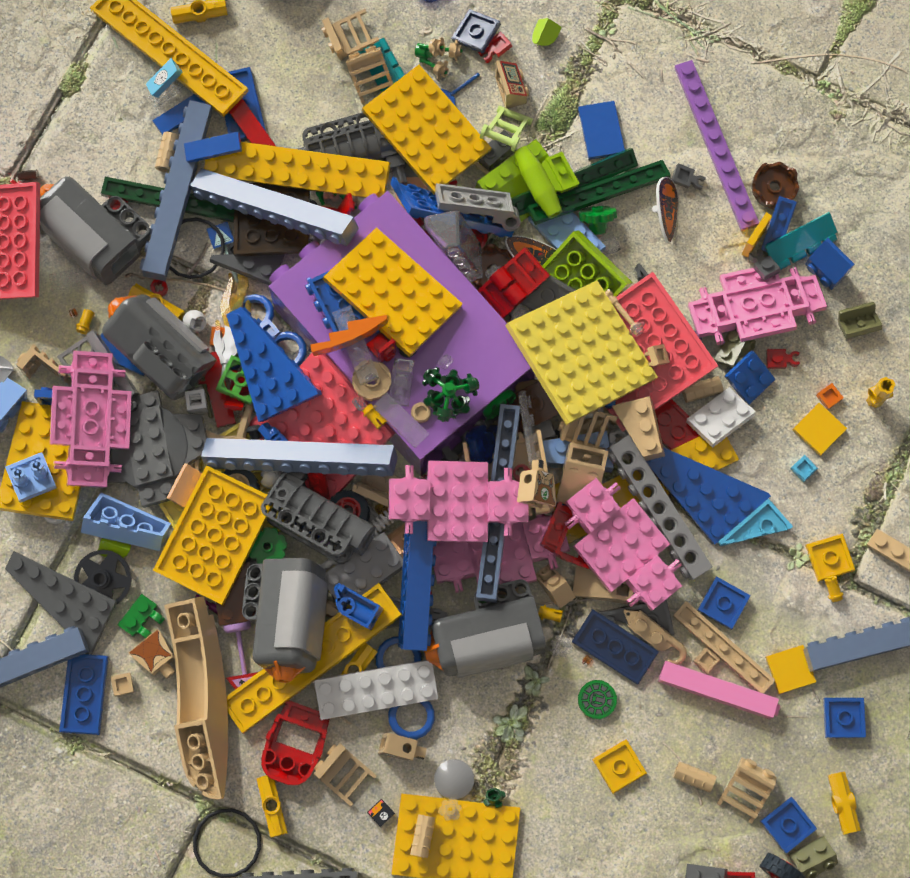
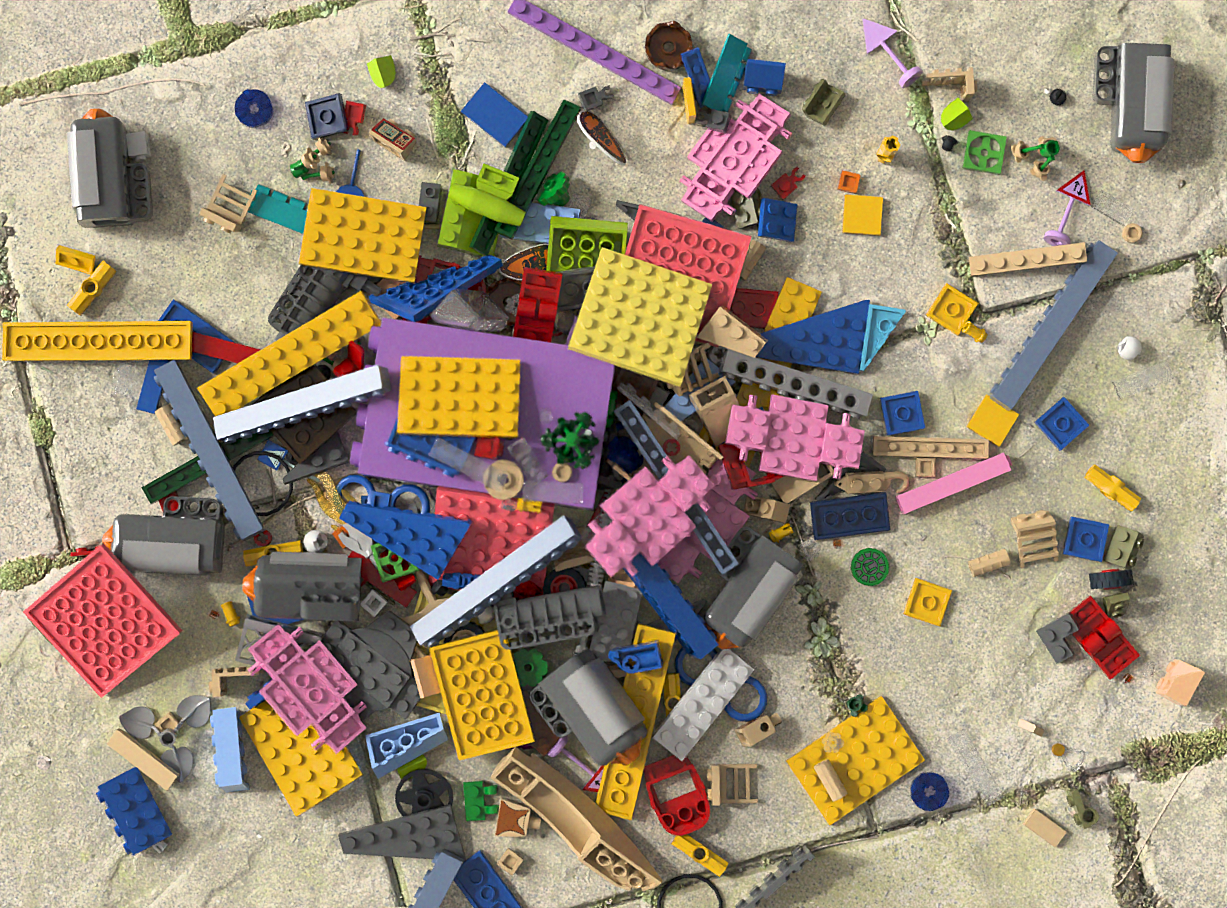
camera: 40 degrees left, 10 degrees up
light blue plate [5,452,57,503] -> none
dark brown tile [17,169,39,180] -> none
medium azure slope [146,58,183,98] -> none
blue tile [184,132,242,163] -> none
orange slope [310,315,389,356] -> none
tan plate [346,46,393,104] -> none
black tile [367,799,395,827] -> none
light grey dish [434,759,474,800] -> none
light grey hinge [435,183,521,232] -> none
yellowish green piece [479,105,533,152] -> none
tan torso [517,460,556,508] -> none
piece [605,289,645,336] -> none
tan tile [644,344,670,367] -> none
white plate [687,387,756,448] -> none
medium azure tile [790,455,818,482] -> none

